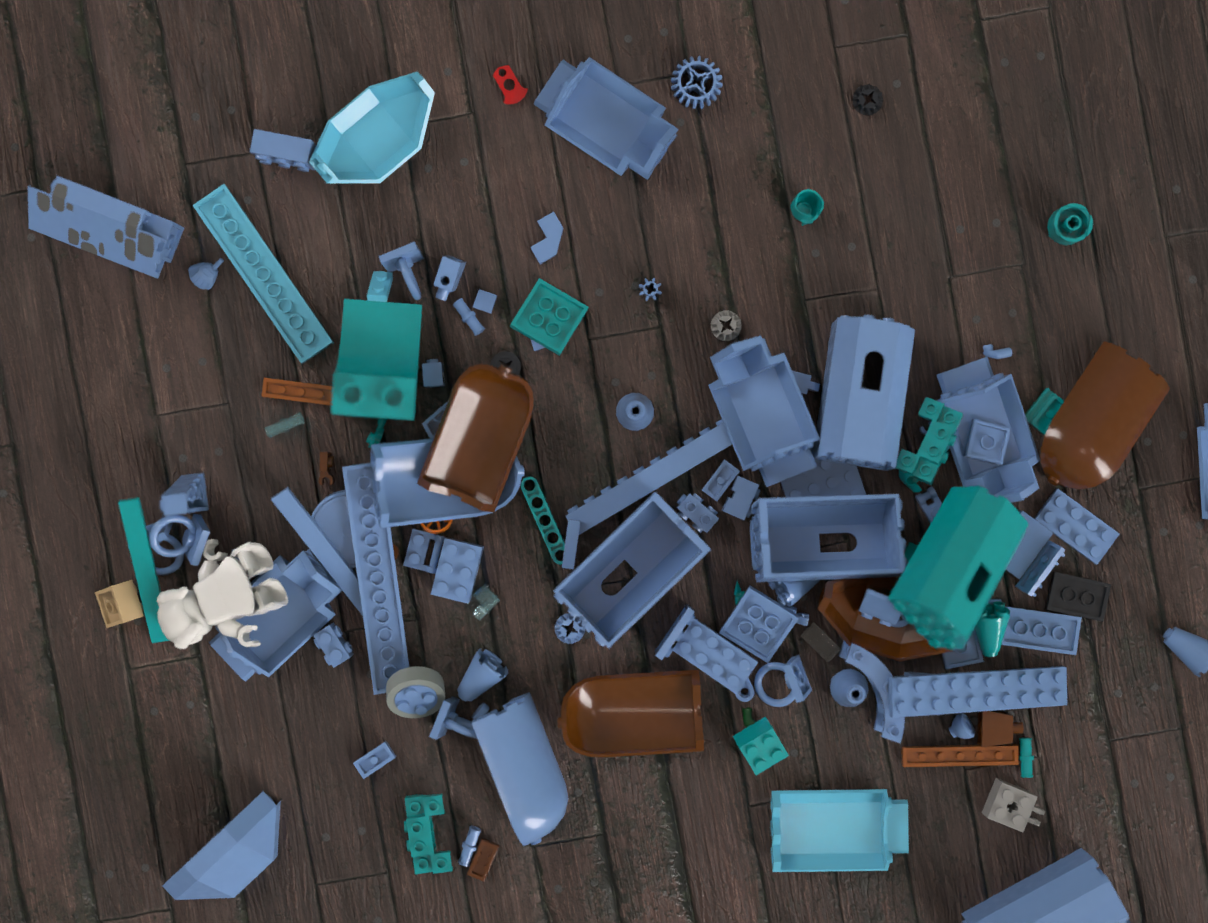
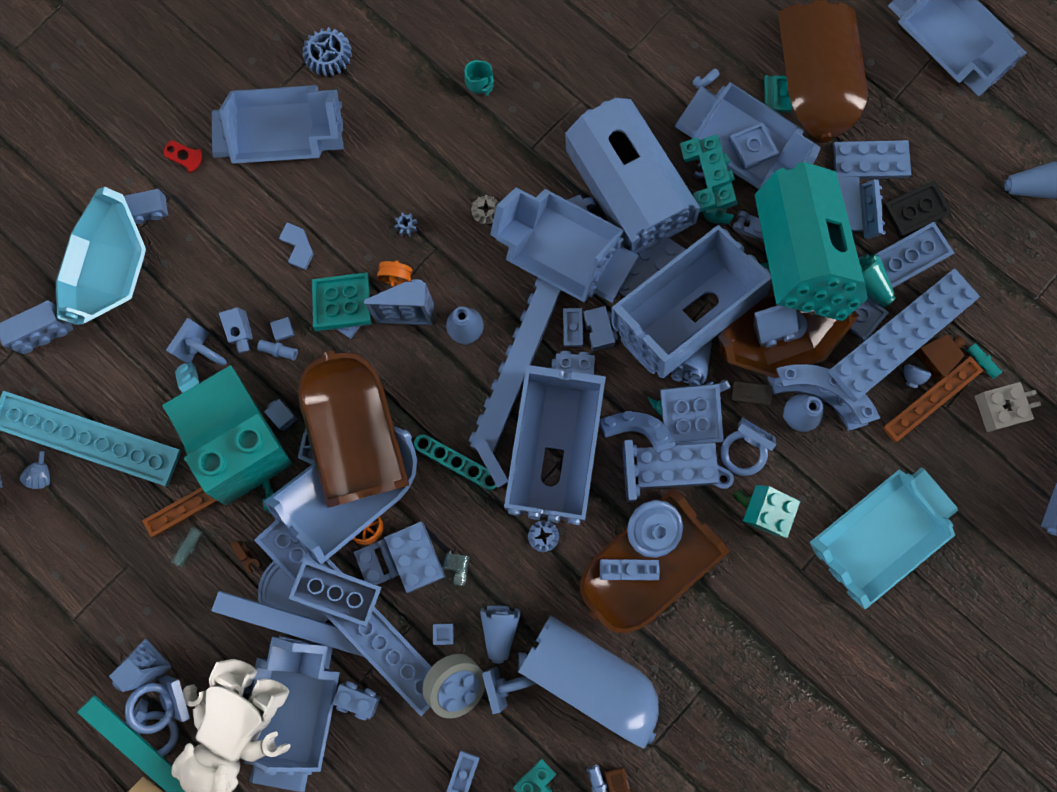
camera: 30 degrees left, 10 degrees down
none -> medium blue brick [124,189,168,224]
none -> medium blue brick [288,559,382,627]
none -> medium blue slope [364,279,434,325]
none -> orange wheel [377,260,413,287]
none -> medium blue plate [433,624,454,645]
none -> medium blue plate [599,411,675,452]
none -> medium blue plate [600,559,660,580]
none -> medium blue piece [627,500,684,558]

